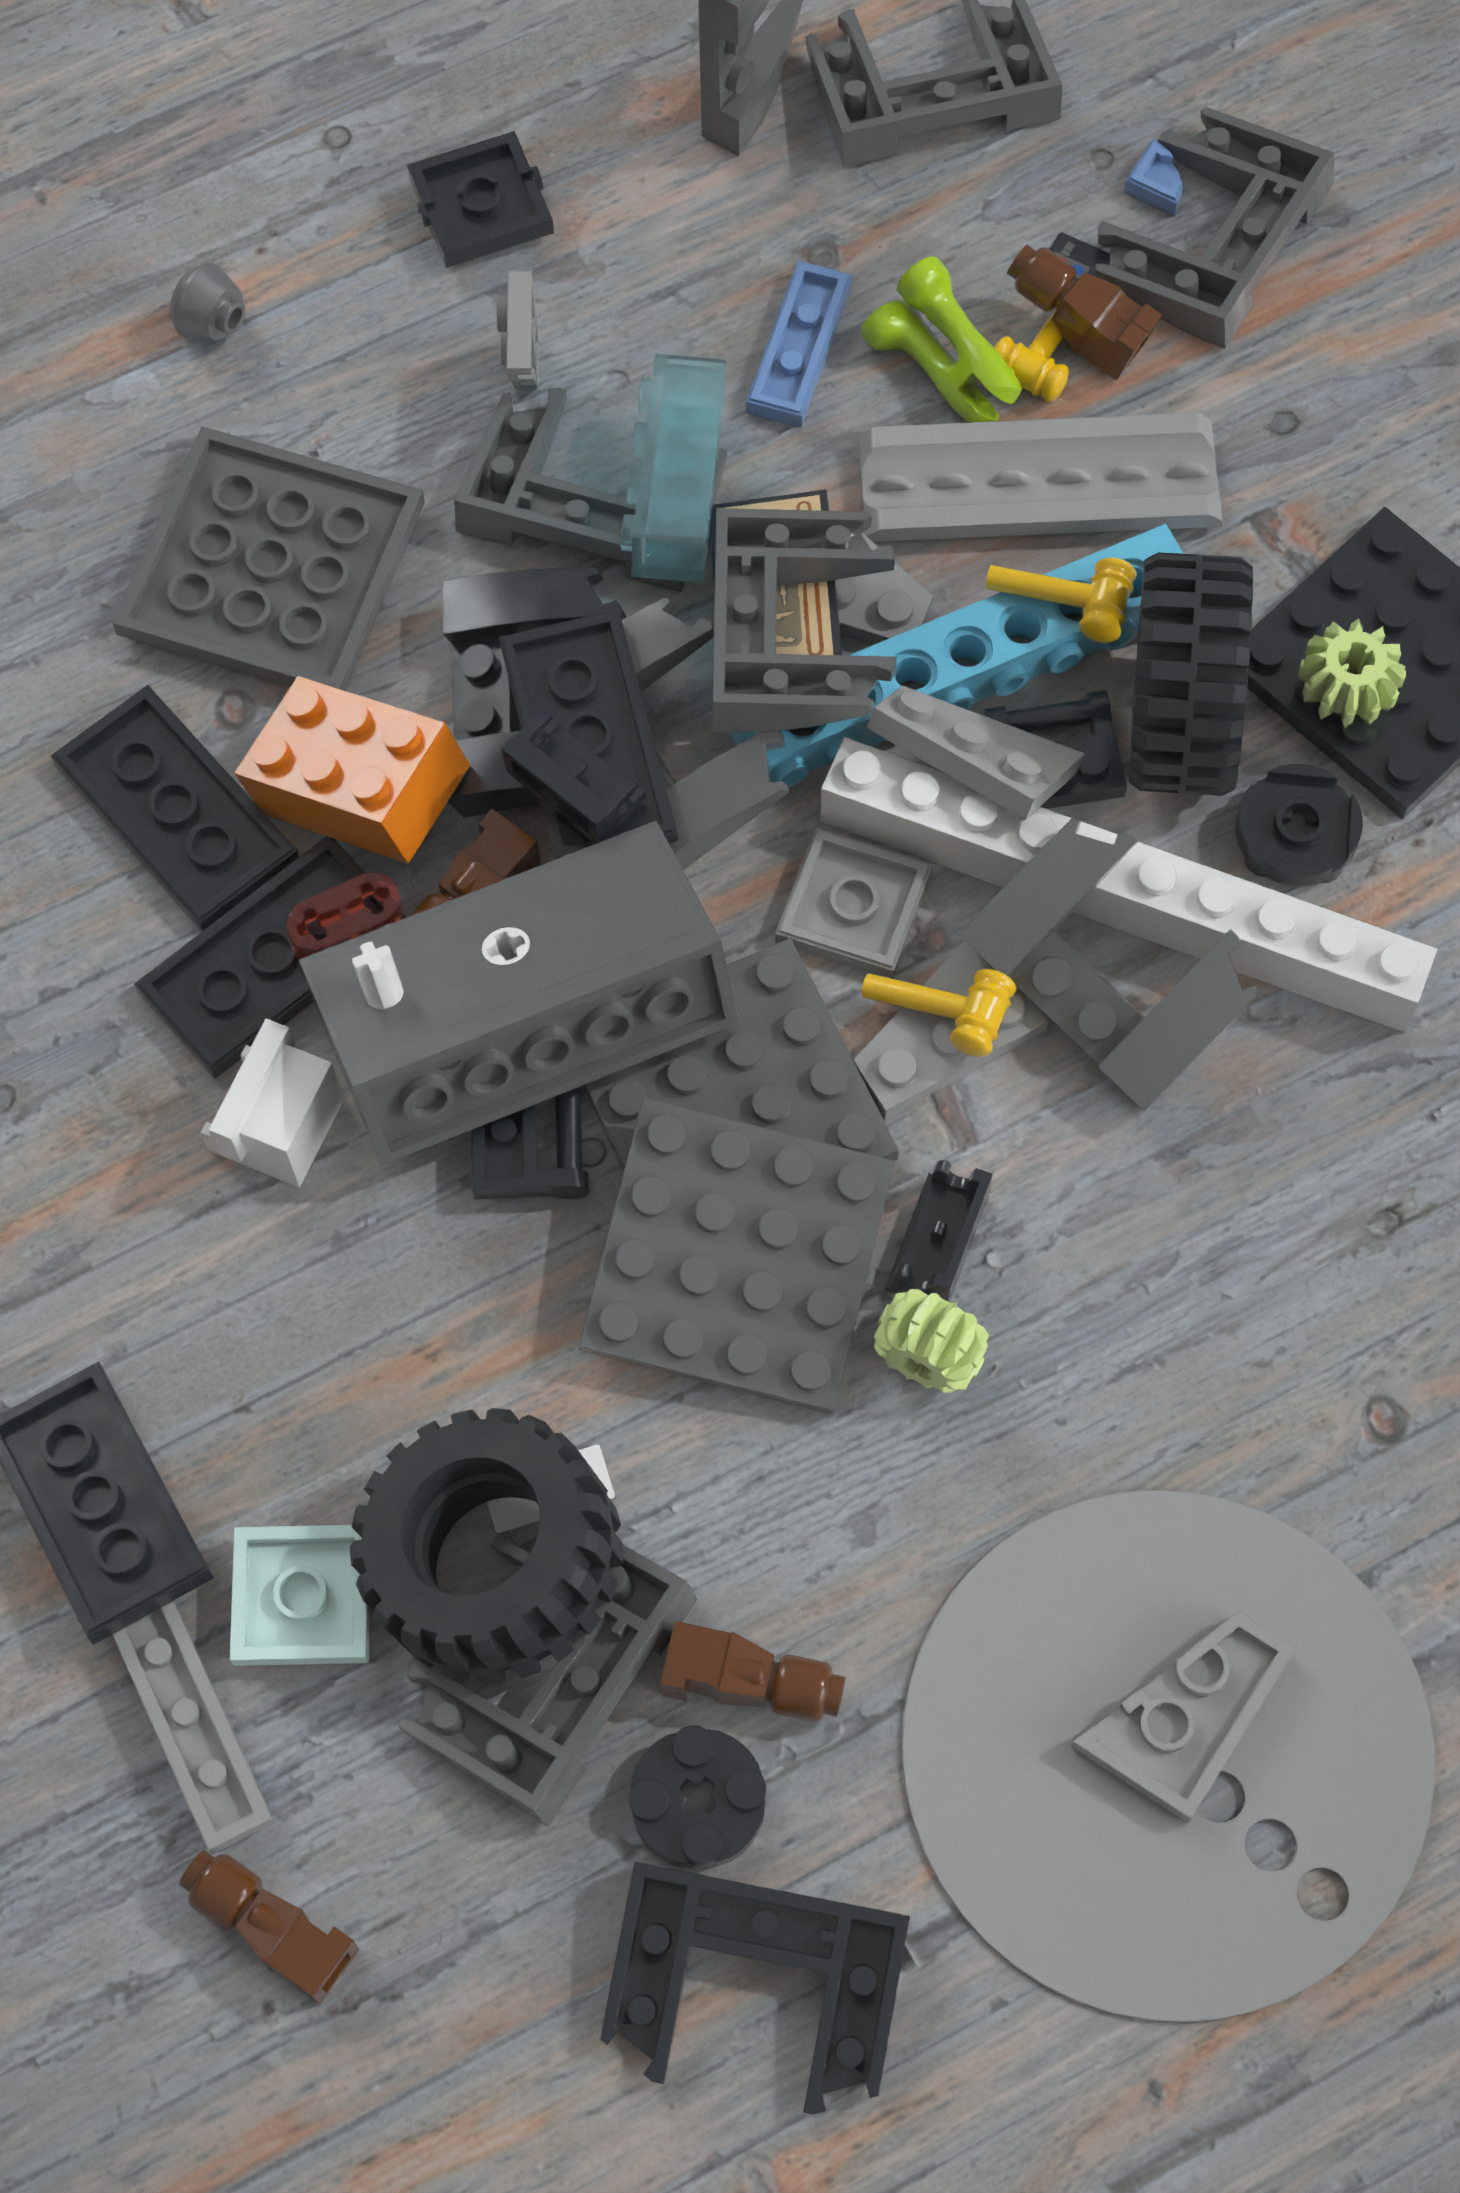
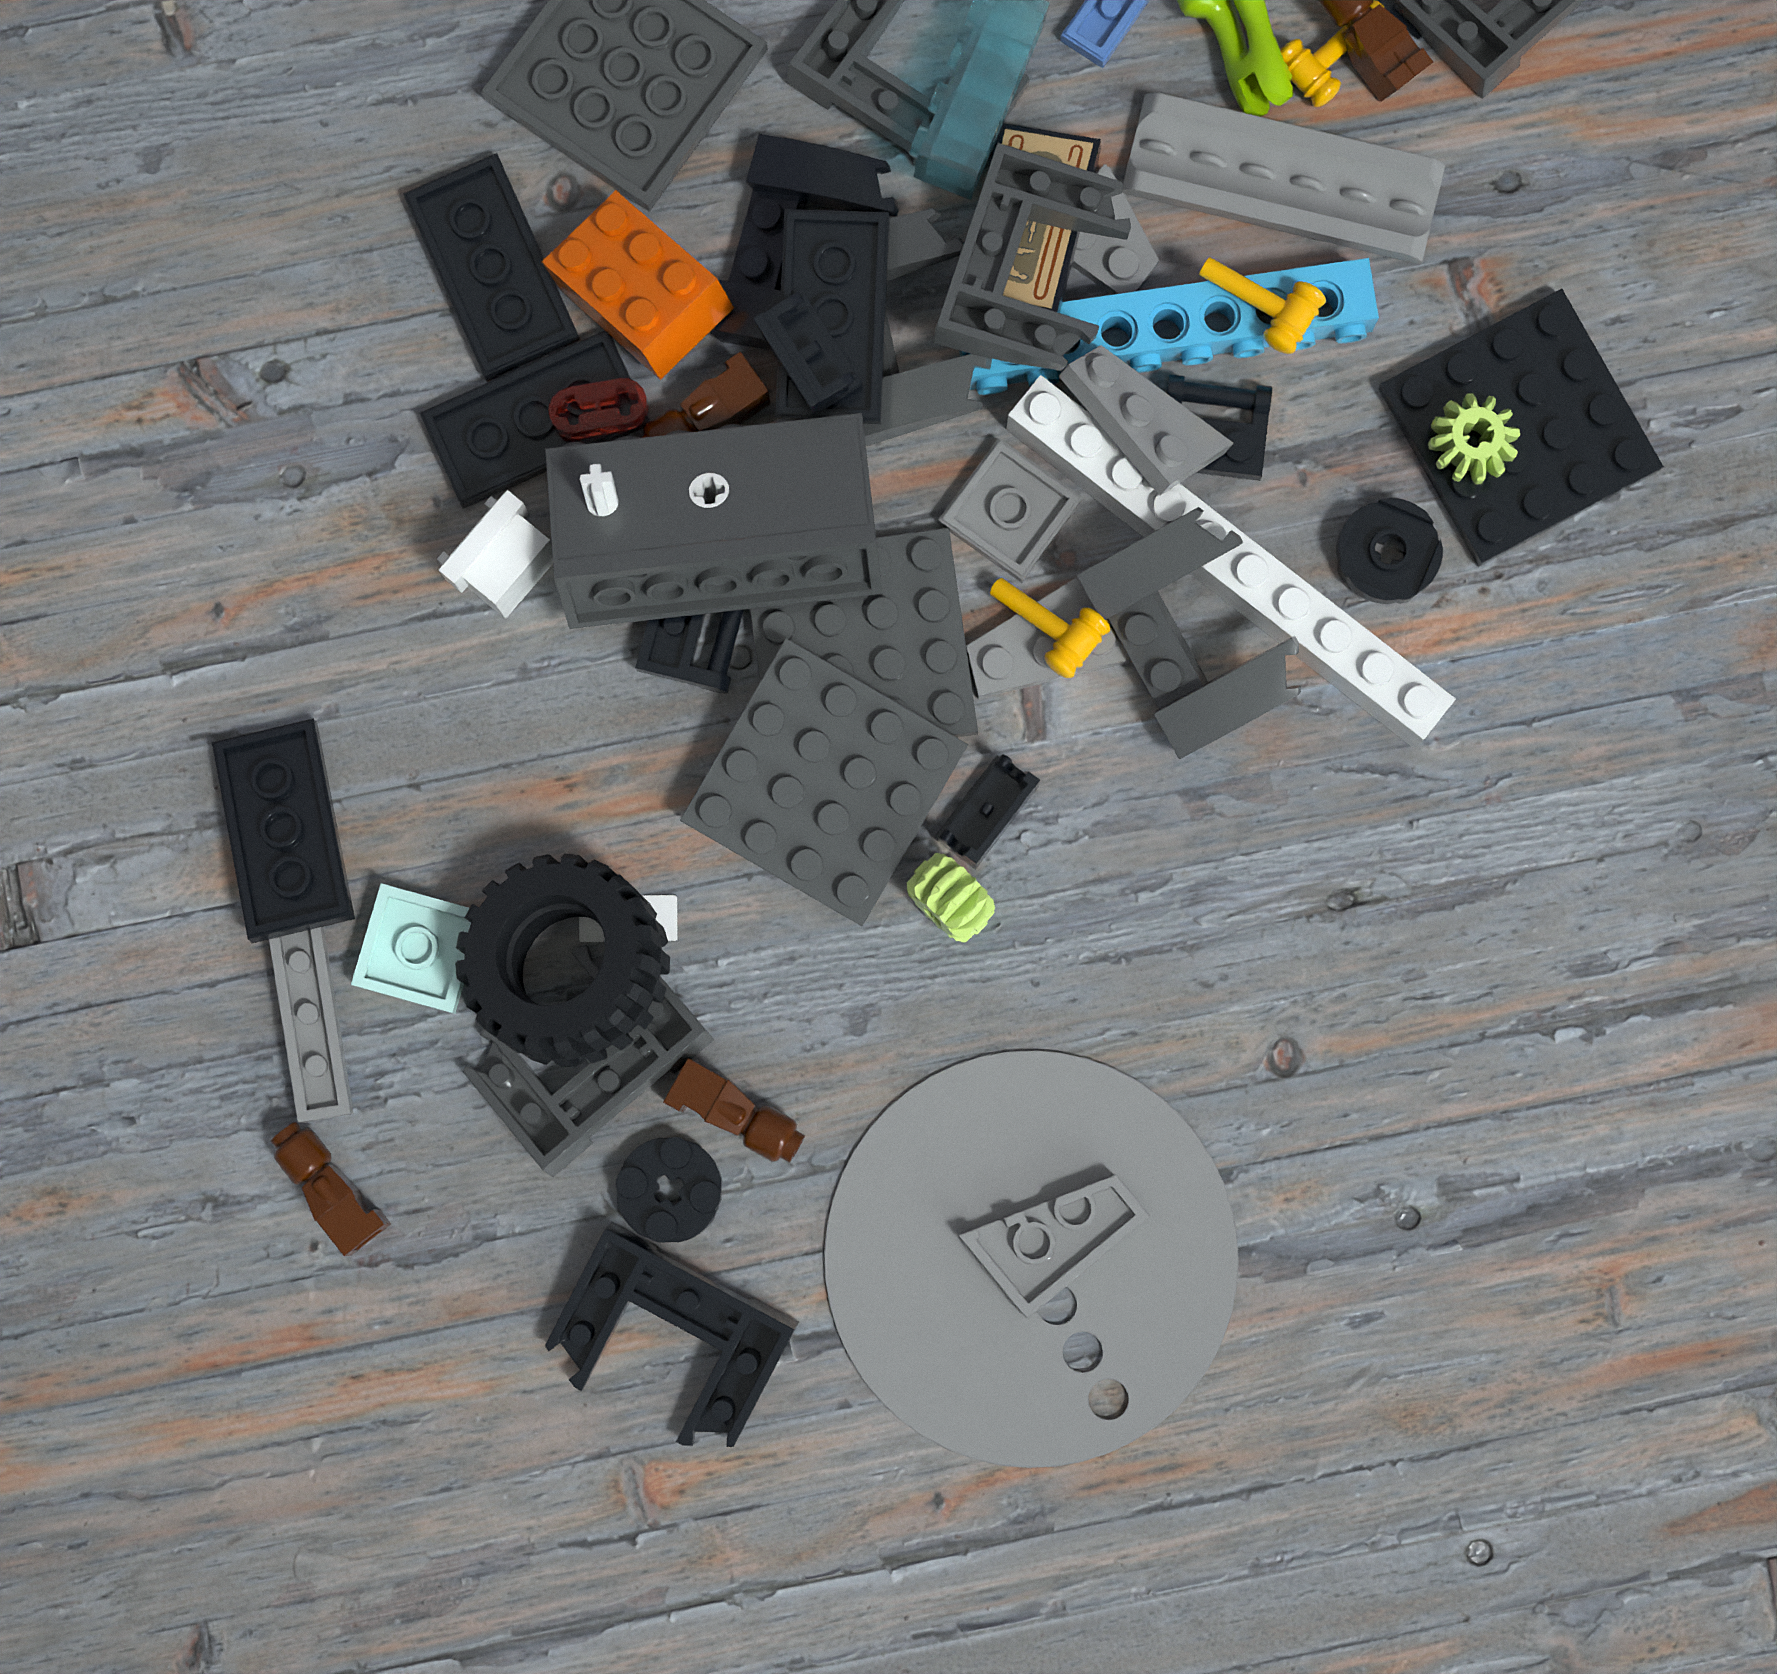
camera: 20 degrees right, 15 degrees up
black tyre [1128,552,1253,796] -> none

